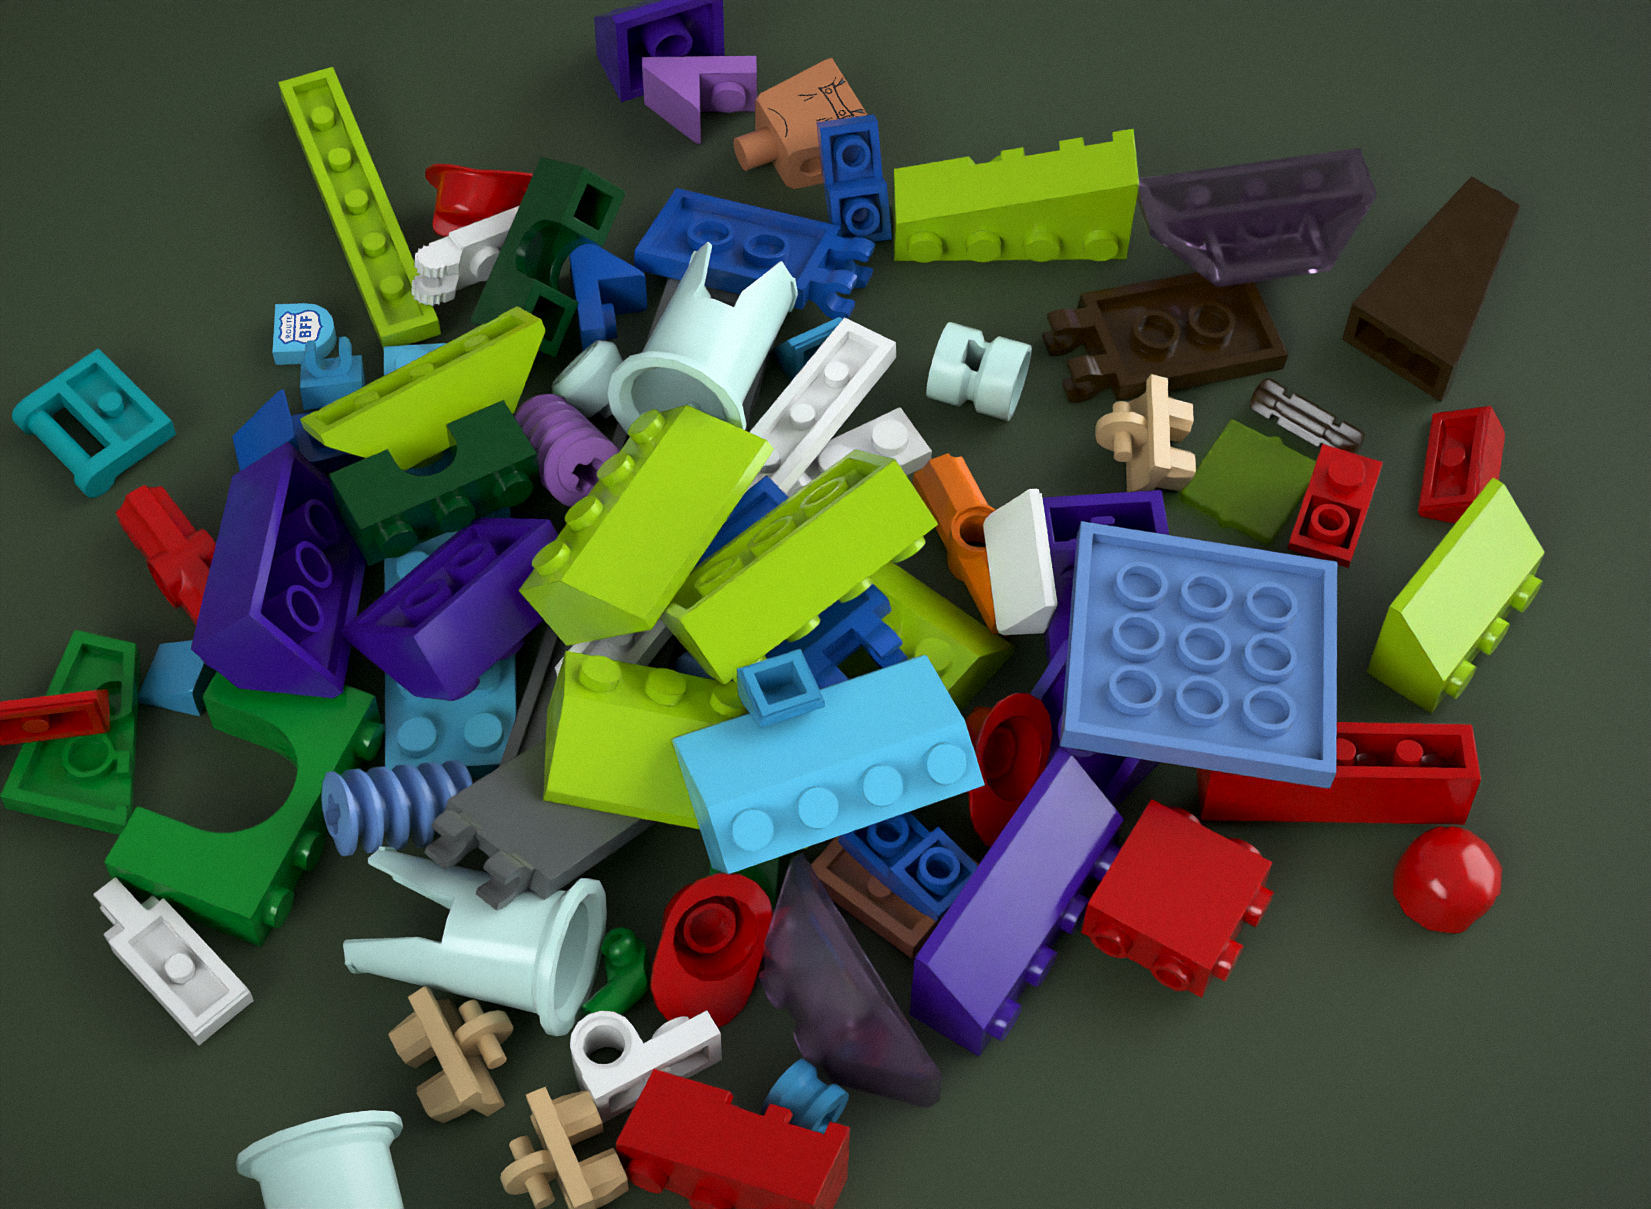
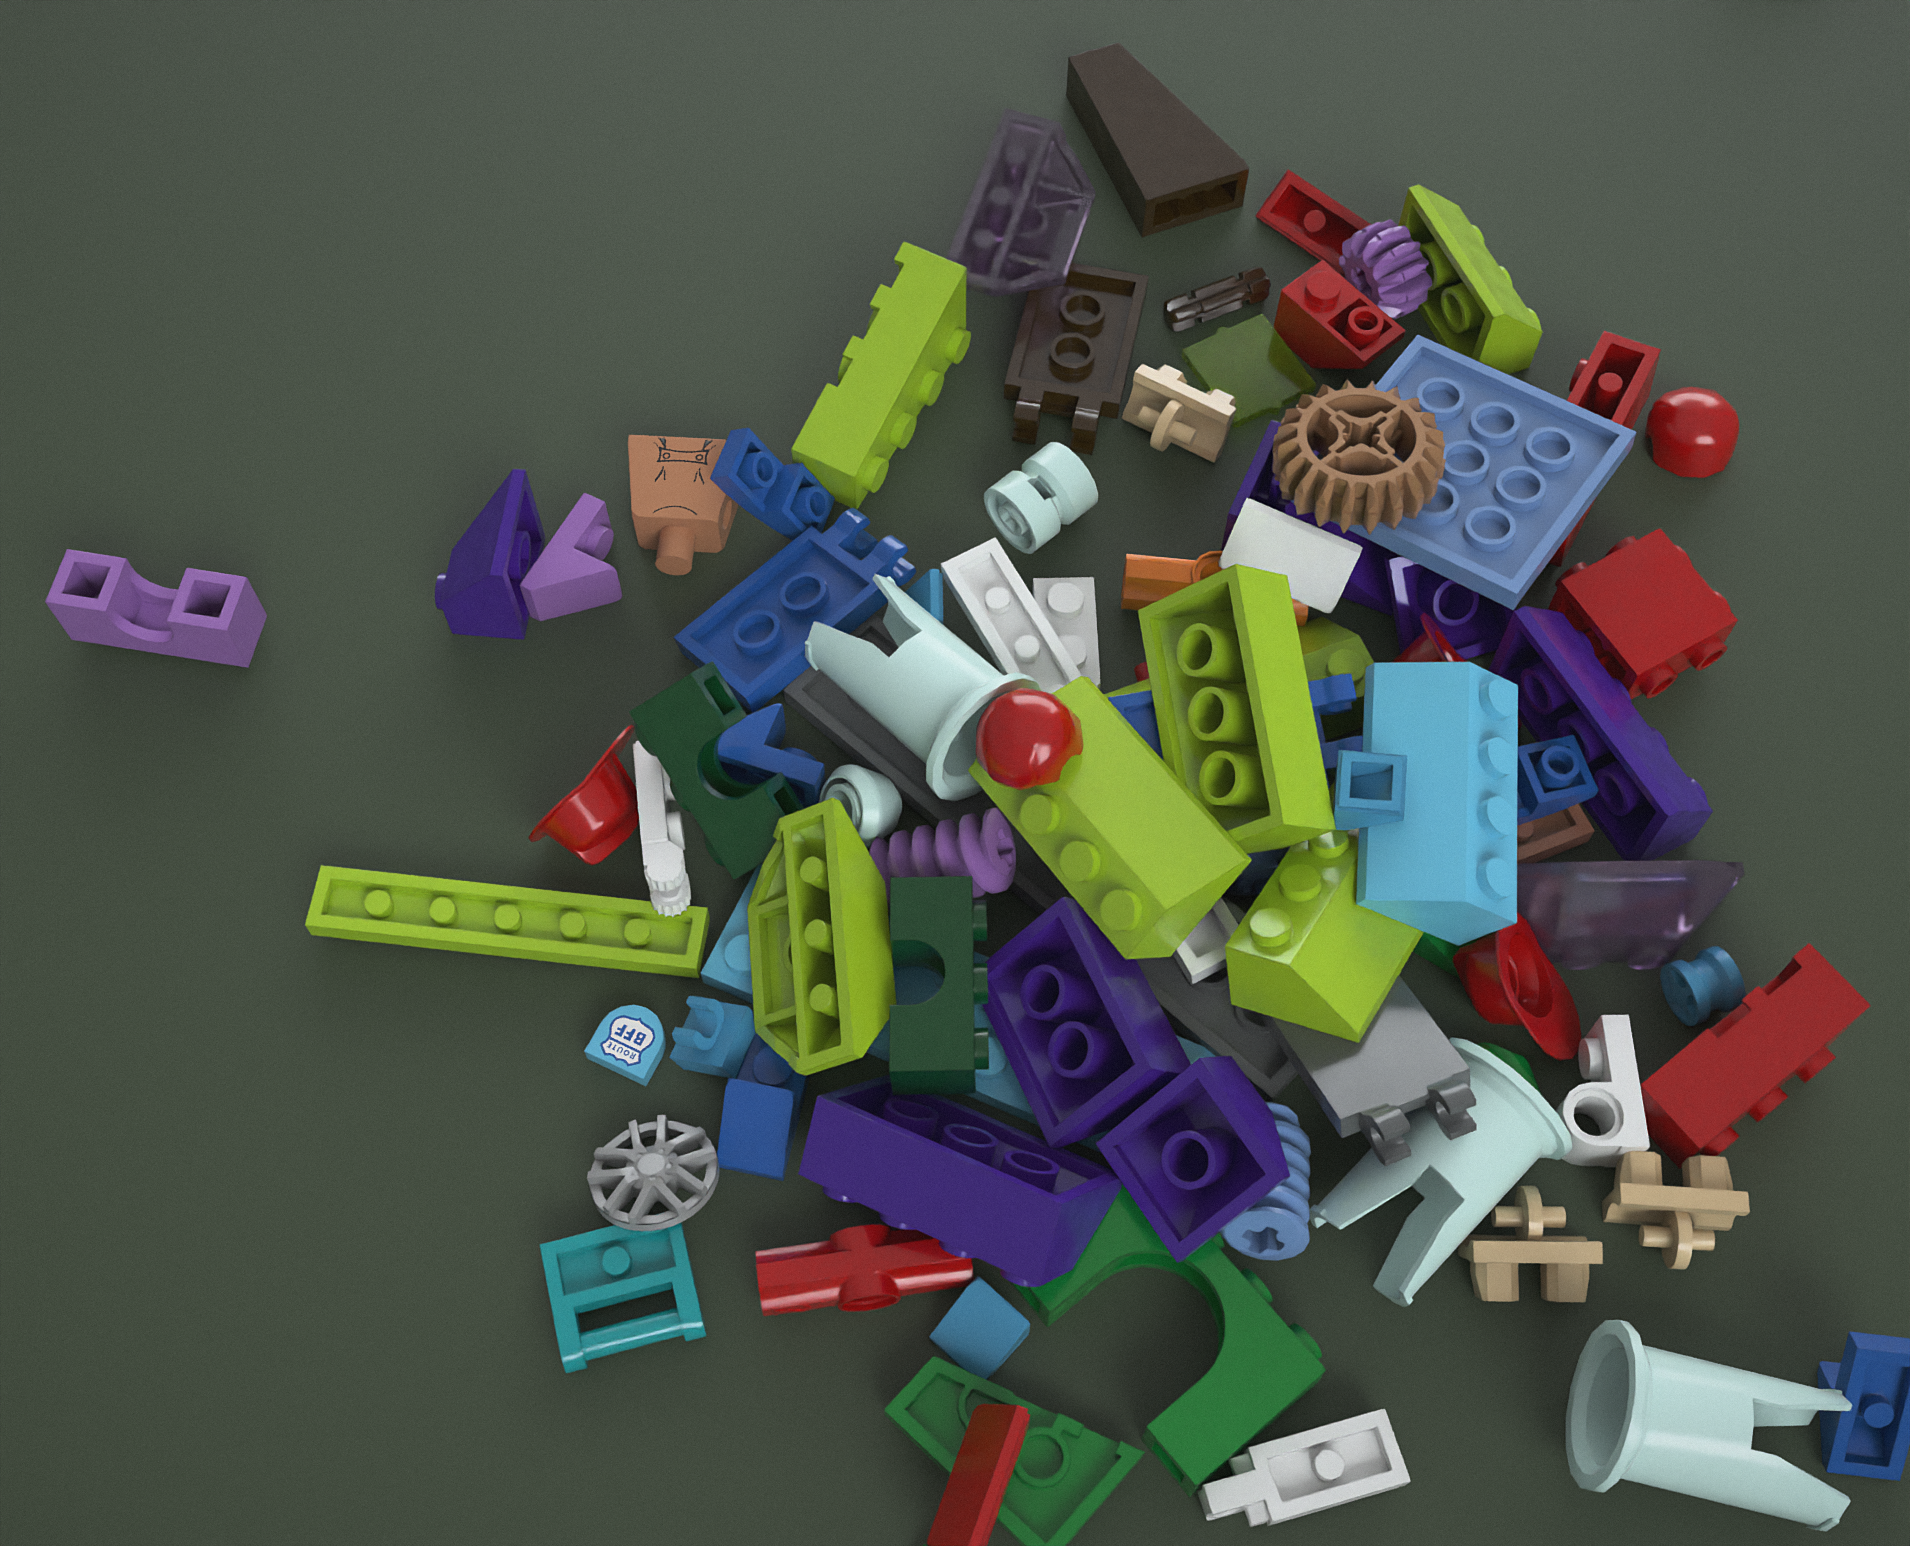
camera: 60 degrees left, 5 degrees up
none -> light grey wheel [587,1115,720,1231]
none -> red hair [976,687,1084,790]
none -> dark purple slope [1095,1056,1290,1263]
none -> medium nougat gear [1272,379,1446,535]
none -> medium lavender gear [1339,219,1432,320]

